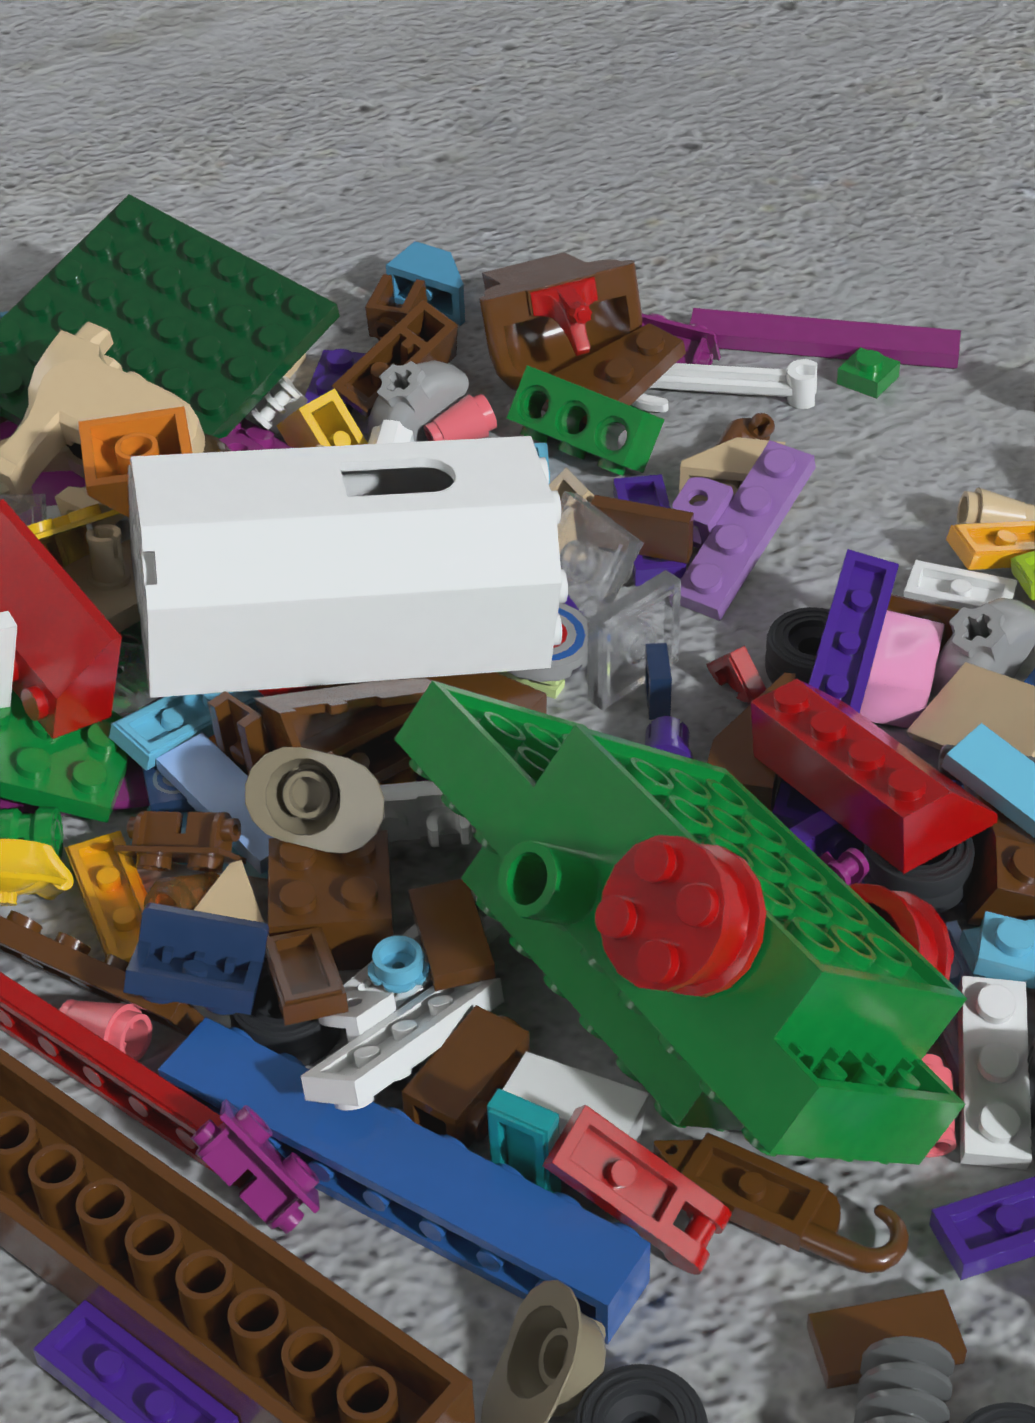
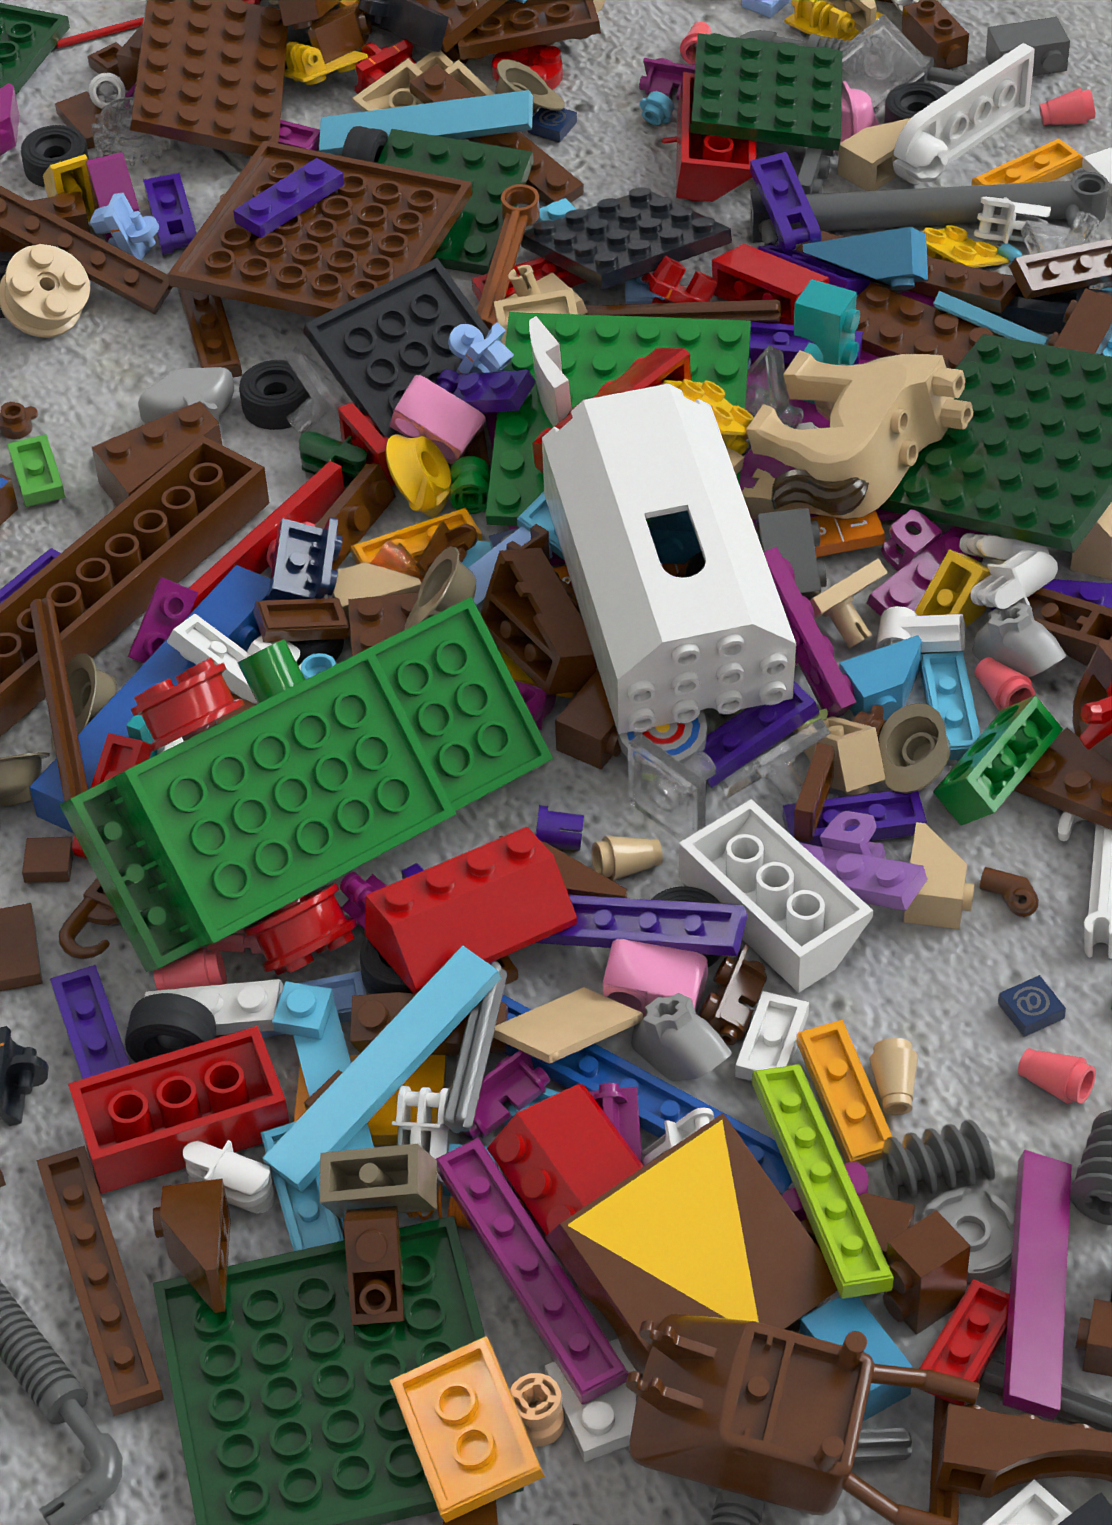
camera: 90 degrees right, 5 degrees up
orange slope [78,406,193,518] -> none
dark blue tile [644,643,672,720] -> none
tile [706,645,766,703] -> none
none -> reddish brown tile [22,836,73,883]
none -> reddish brown axle [30,597,88,802]
none -> dark tan piece [51,654,117,753]
none -> tan cone [591,836,663,881]
none -> white slope [679,799,873,993]
none -> dark tan piece [879,703,950,794]
none -> white arm [970,549,1058,609]
none -> dark blue tile [998,975,1066,1037]
none -> coral cone [1018,1048,1096,1104]

